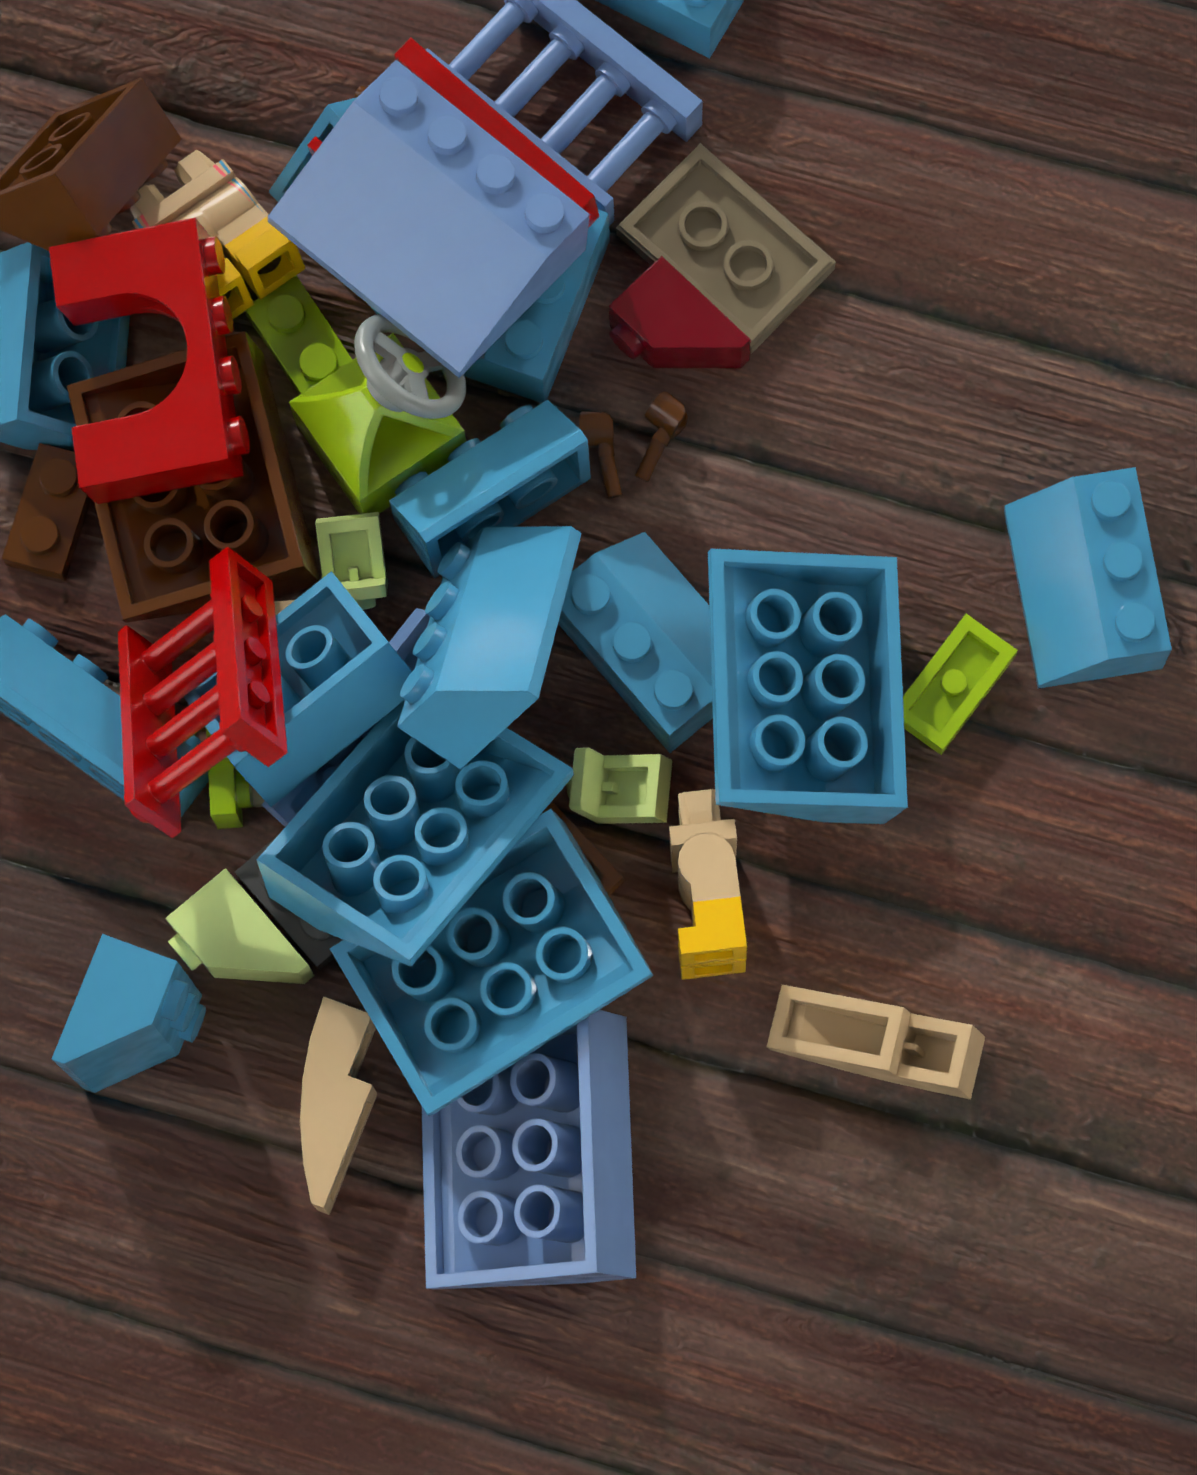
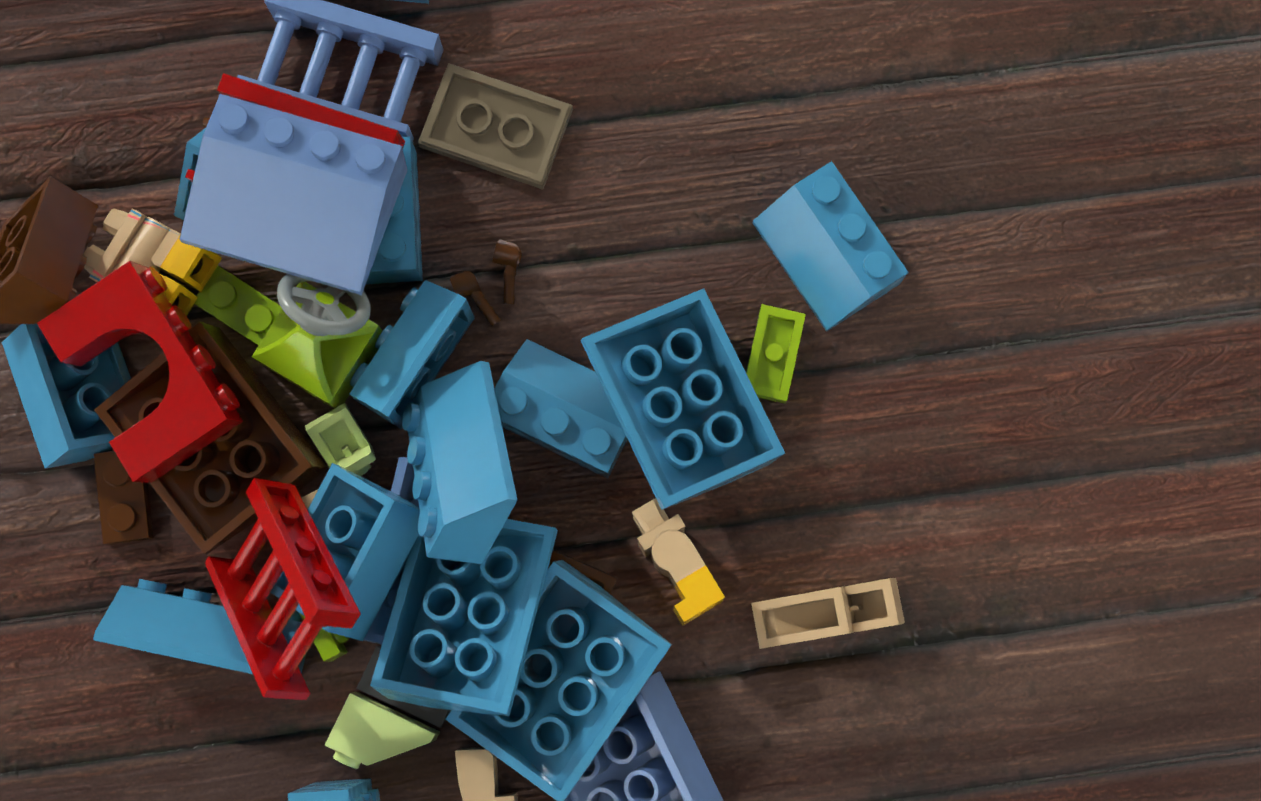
camera: 30 degrees left, 5 degrees up
yellowish green bracket [566,747,672,824] -> none
dark red slope [609,256,751,368] -> none

